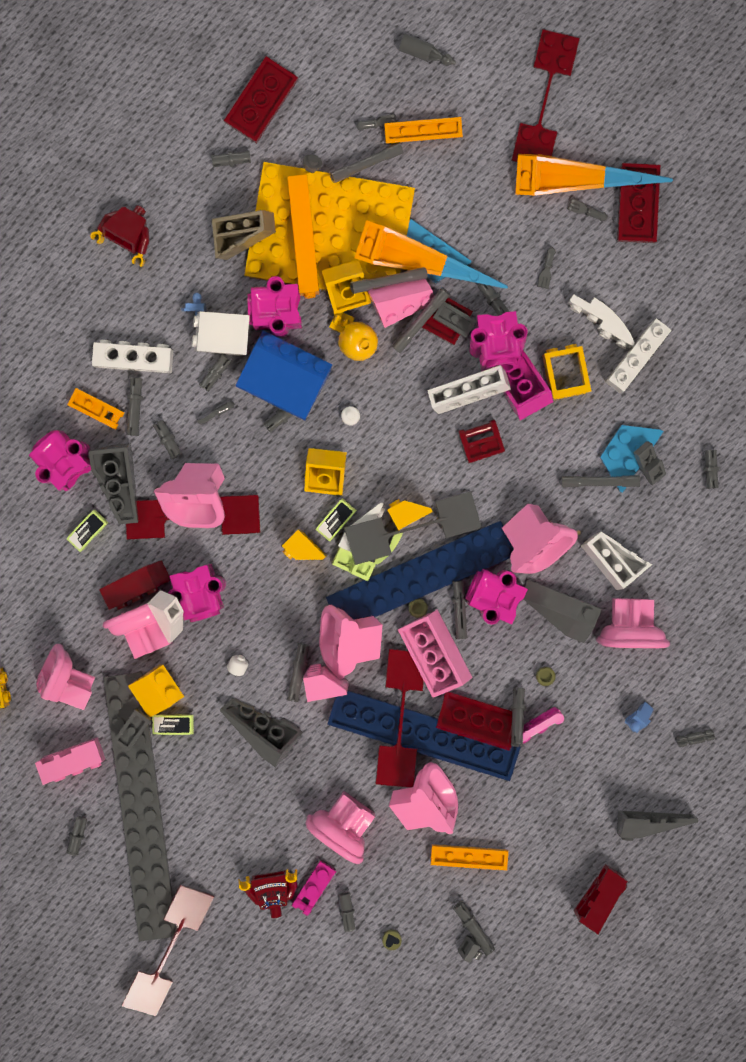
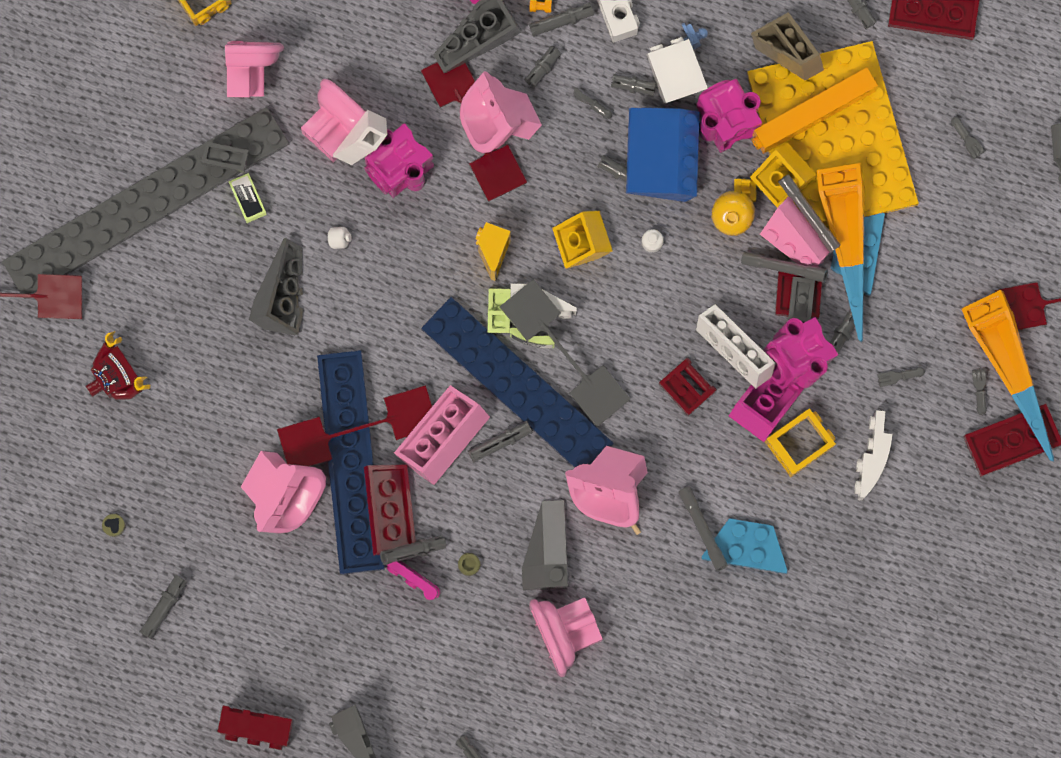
camera: 60 degrees right, 10 degrees down
bright pink wedge [35,738,106,785] -> none
dark grey axle [66,816,87,856] -> none
slope [67,510,108,552] -> none
dark red wedge [99,560,171,610] -> none
yellow slope [128,664,184,718] -> none
dark grey pin [287,643,310,702] -> none
dark pink plate [291,860,336,916] -> none
dark grey plate [303,155,322,173] -> none
bright pink slope [303,664,349,702] -> none
bright pink piece [306,791,375,864] -> none
slope [316,498,357,541] -> none
bright pink piece [319,605,383,680] -> none
dark grey piece [329,143,403,183] -> none
dark grey axle [339,892,355,932] -> none
light orange plate [384,117,463,144] -> none
yellow slope [387,499,433,530] -> none
olive tile [408,598,428,618] -> none
light orange plate [430,844,509,870] -> none
dark grey tile [458,935,483,963] -> none
dark pink piece [465,569,528,625] -> none
white wedge [581,532,652,590] -> none
white brick [605,318,671,393] -> none
medium blue piece [625,702,654,733] -> none
dark grey slope [633,441,666,485] -> none
dark grey pin [704,450,719,489] -> none

